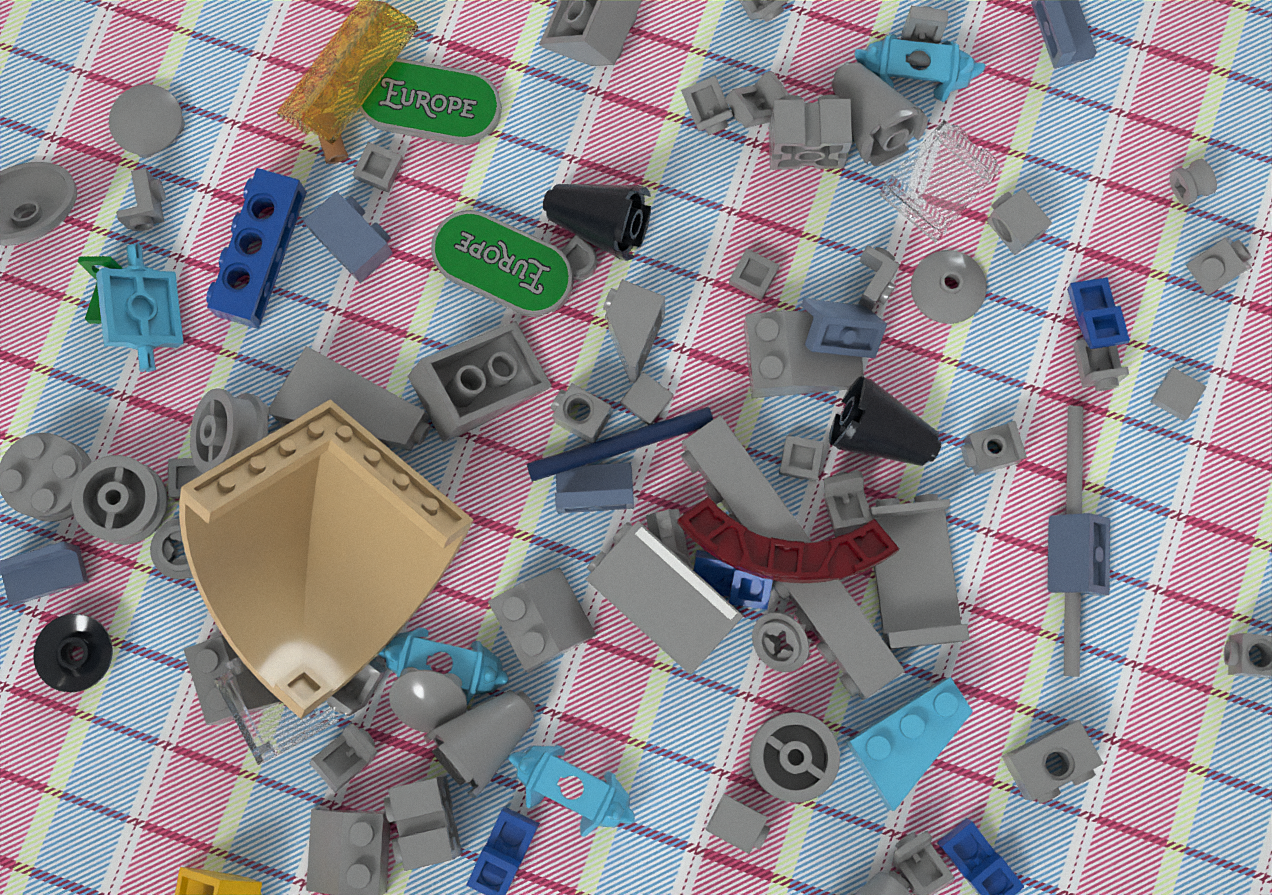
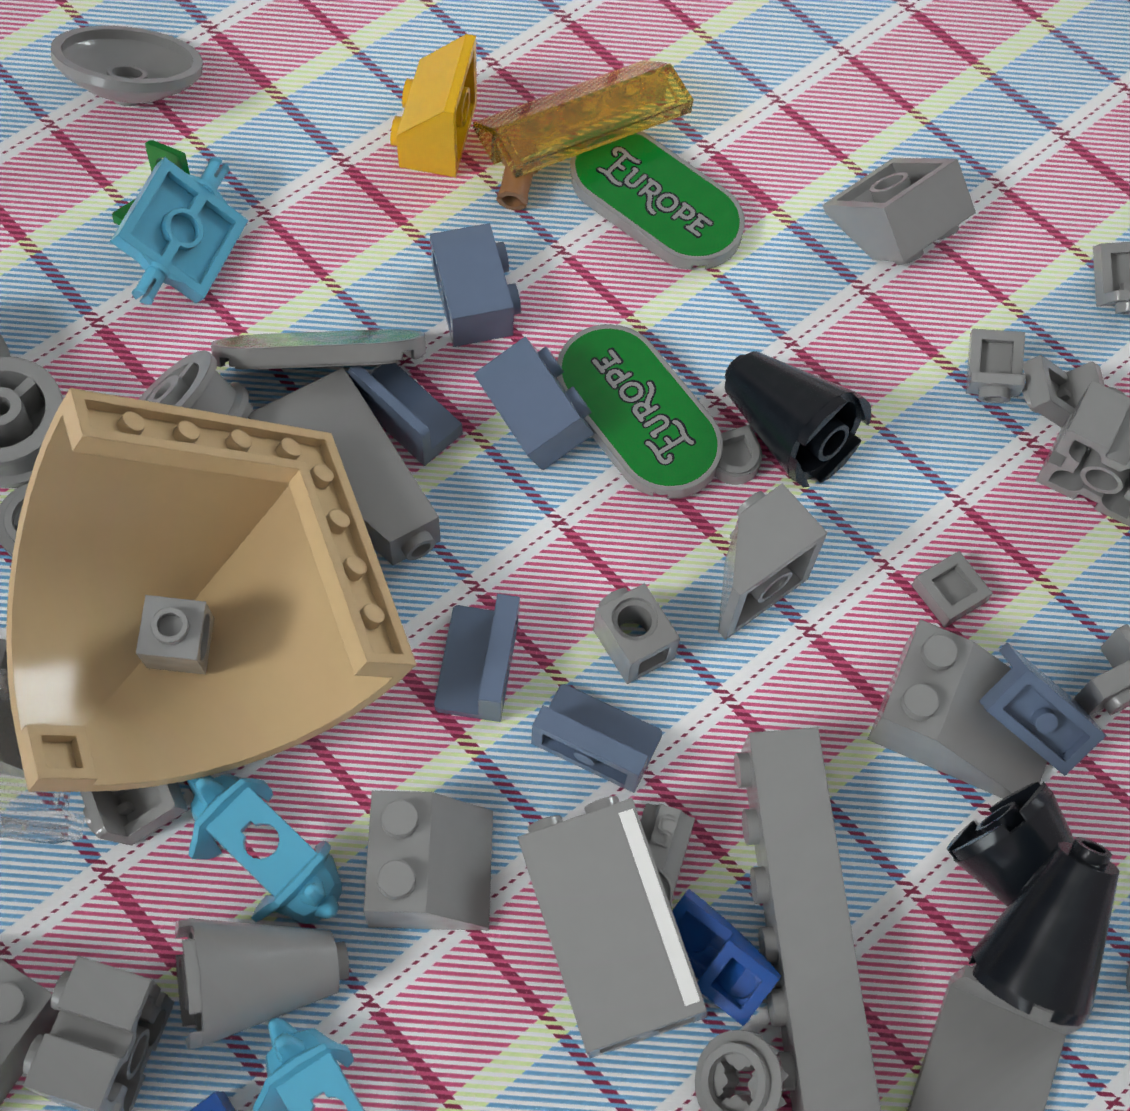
camera: 20 degrees right, 15 degrees down
light grey dish [109,84,185,158] -> none
light grey bracket [116,168,166,231] -> none
blue brick [206,168,307,329] -> none
light grey bracket [309,723,377,793] -> none
light grey tile [353,142,404,193] -> none
light grey dish [389,667,467,733] -> none
light grey slope [407,321,552,442] -> none
dark blue piece [526,407,713,482] -> none
light grey tile [620,372,674,425] -> none
dark red tile [677,496,900,583] -> none
light grey tile [779,435,824,482] -> none
light grey bracket [824,471,873,537] -> none
none -> light grey brick [136,595,215,675]
none -> light grey tile [211,329,426,370]
none -> sand blue panel [348,363,463,466]
none -> yellow slope [390,34,477,178]
none -> sand blue panel [434,593,520,722]
none -> sand blue brick [473,336,594,471]
none -> black cone [969,837,1119,1026]

